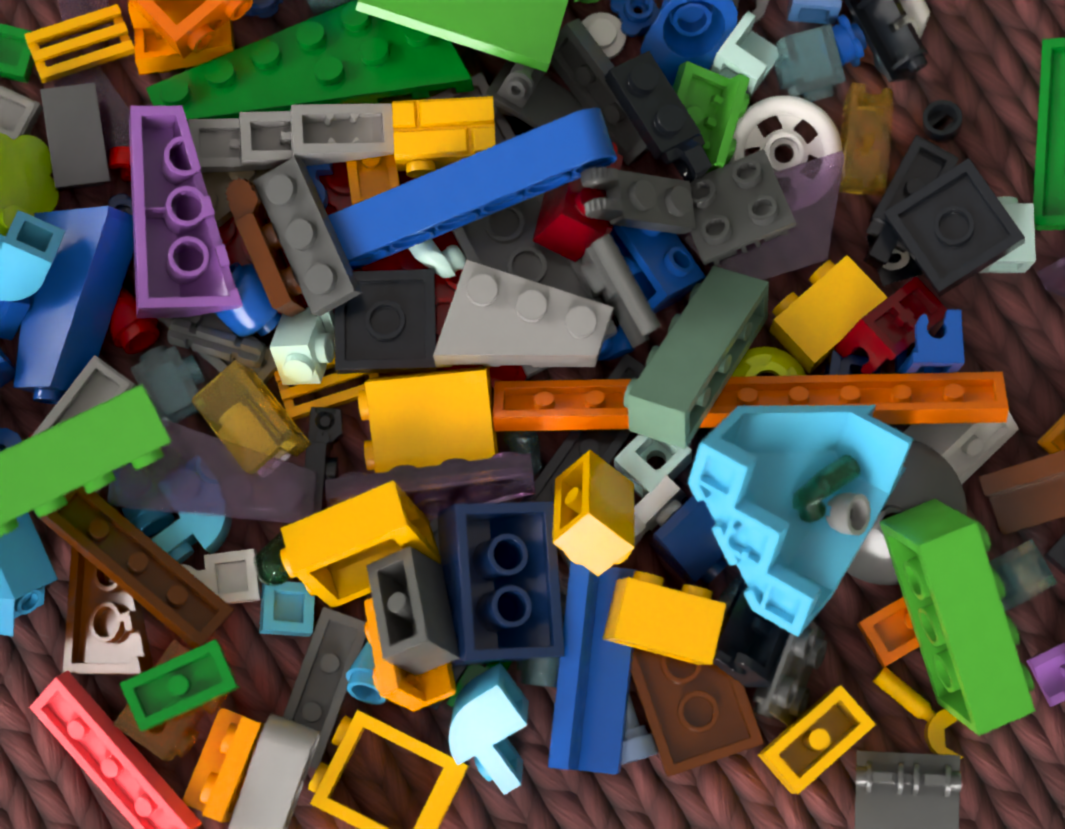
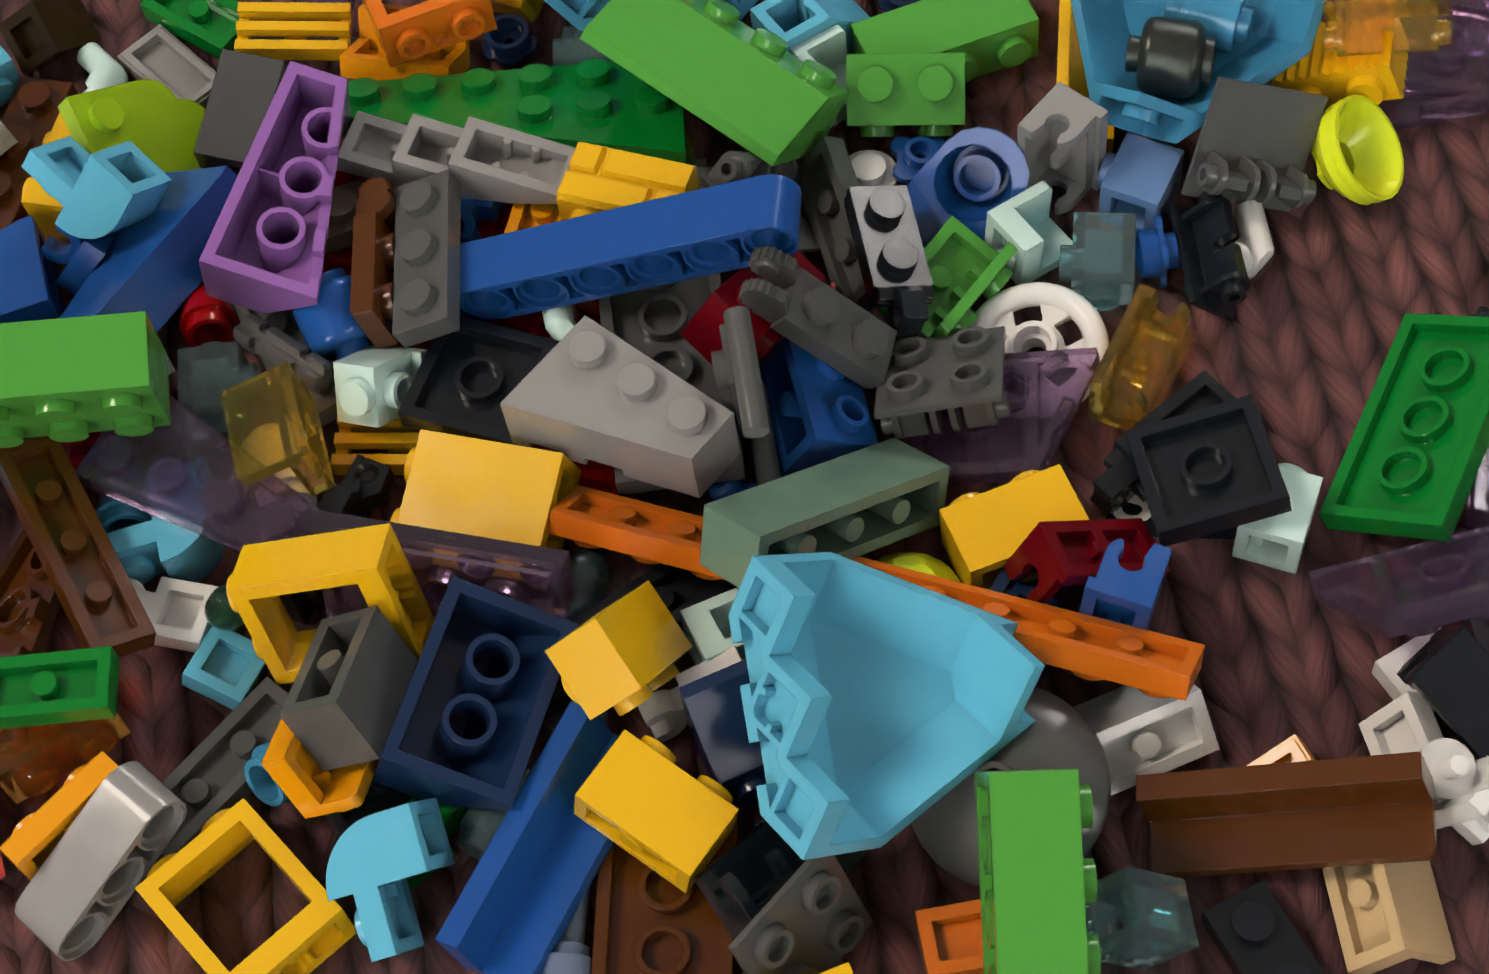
camera: 30 degrees right, 20 degrees down
clear green arm [792,455,860,523] -> none
light grey hinge [826,492,871,536] -> none
black hinge [922,100,962,143] -> none

